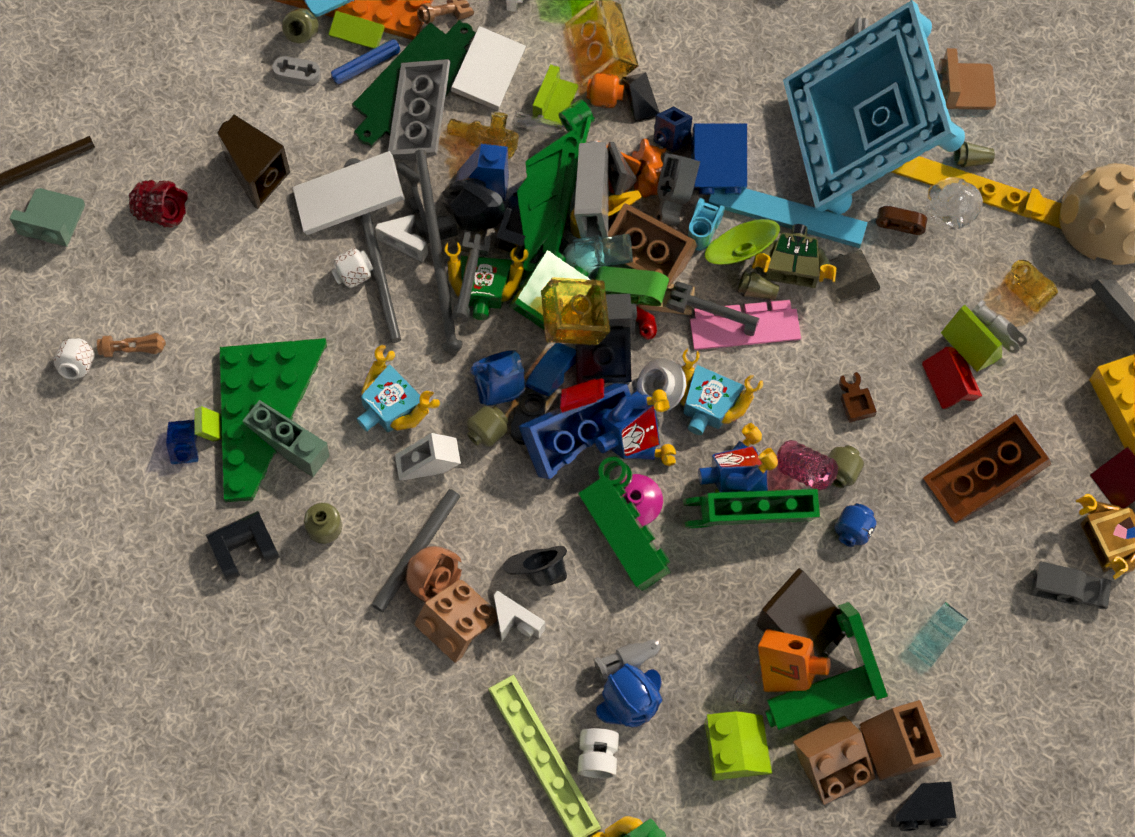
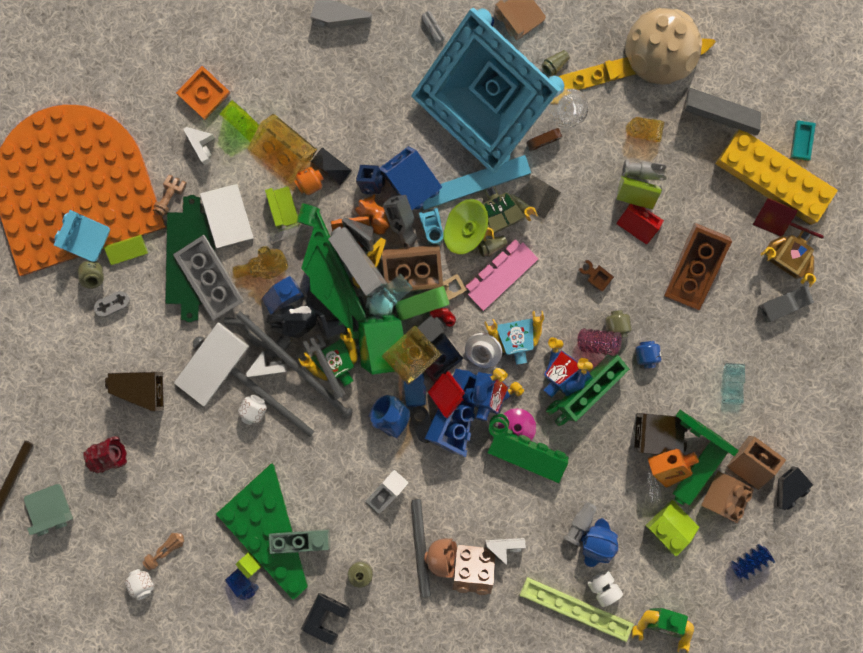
camera: 40 degrees left, 20 degrees up
blue axle [331,39,400,84] -> none
torso [356,345,440,432] -> none
olive head [467,406,508,447] -> none
black piece [502,546,567,587] -> none
dark grey hinge [666,281,760,336] -> none

